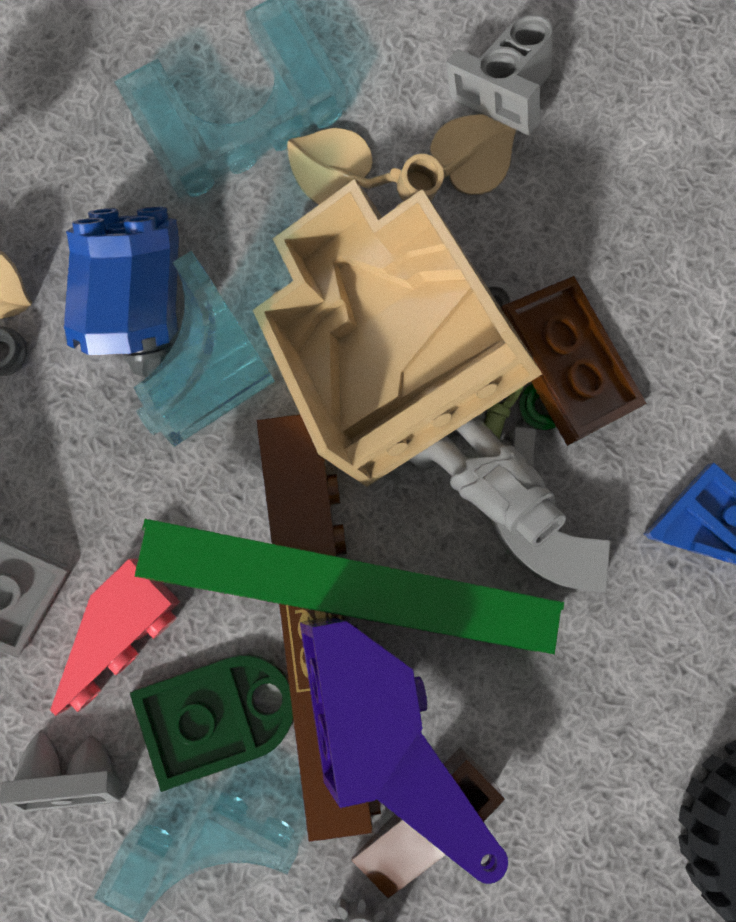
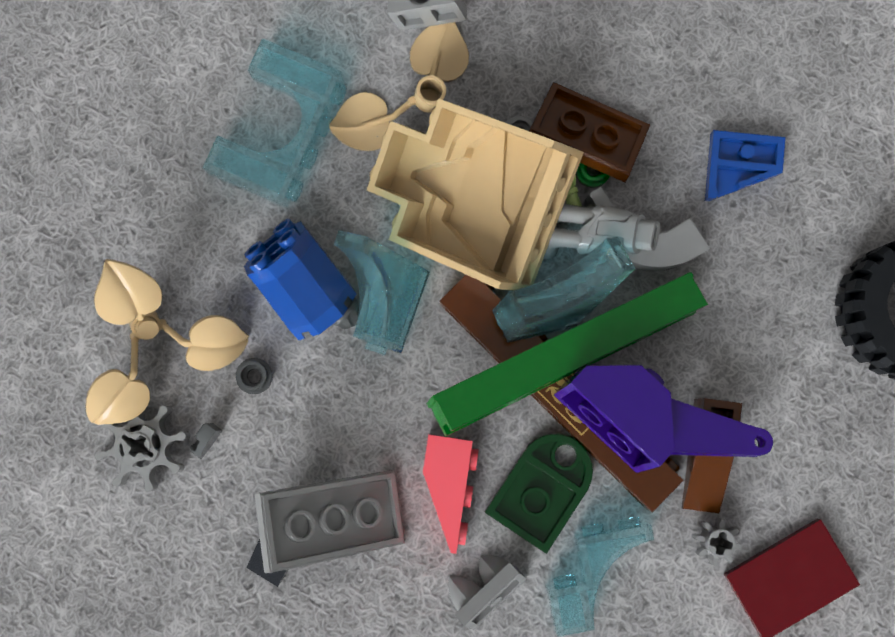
camera: 35 degrees left, 0 degrees up
none -> clear light blue arch [492,237,636,343]

